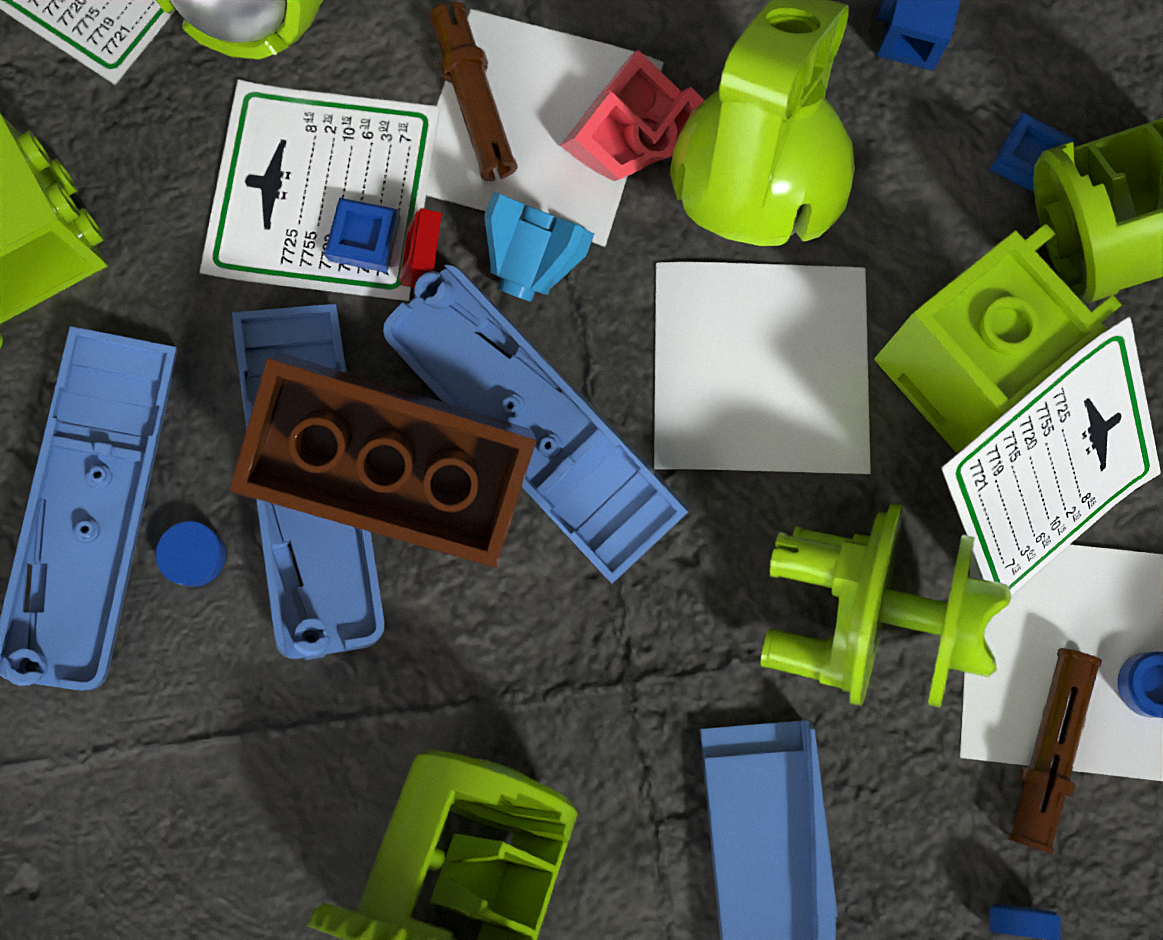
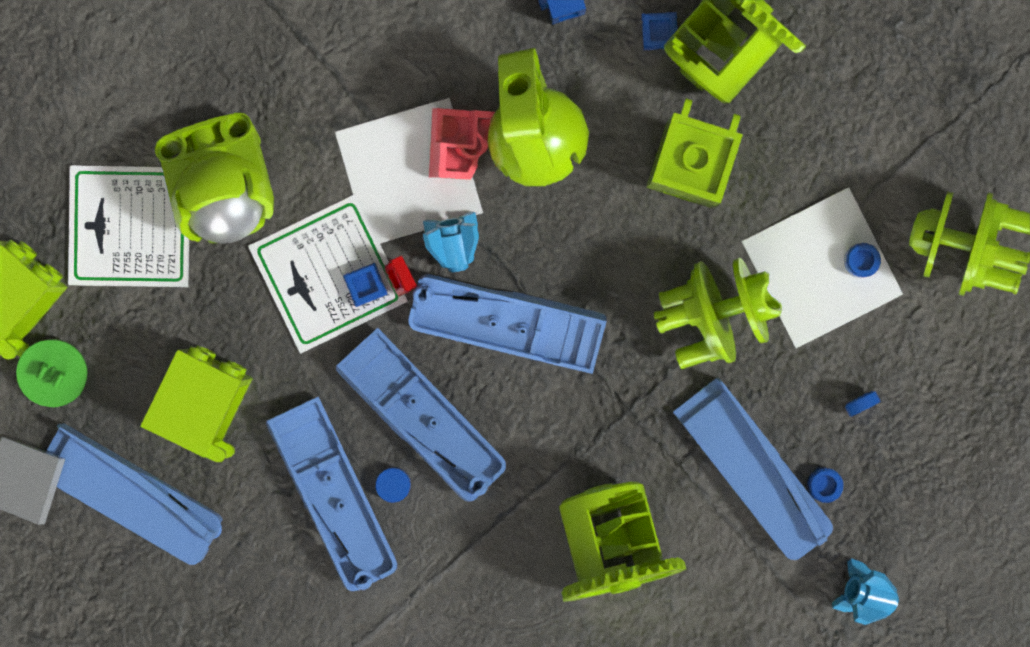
camera: 30 degrees left, 10 degrees up
reddish brown brick [229,352,537,568] -> none
reddish brown pin [429,1,518,181] -> none
white sticker [654,262,871,474] -> none
white sticker [942,317,1161,594] -> none
reddish brown pin [1008,648,1102,854] -> none

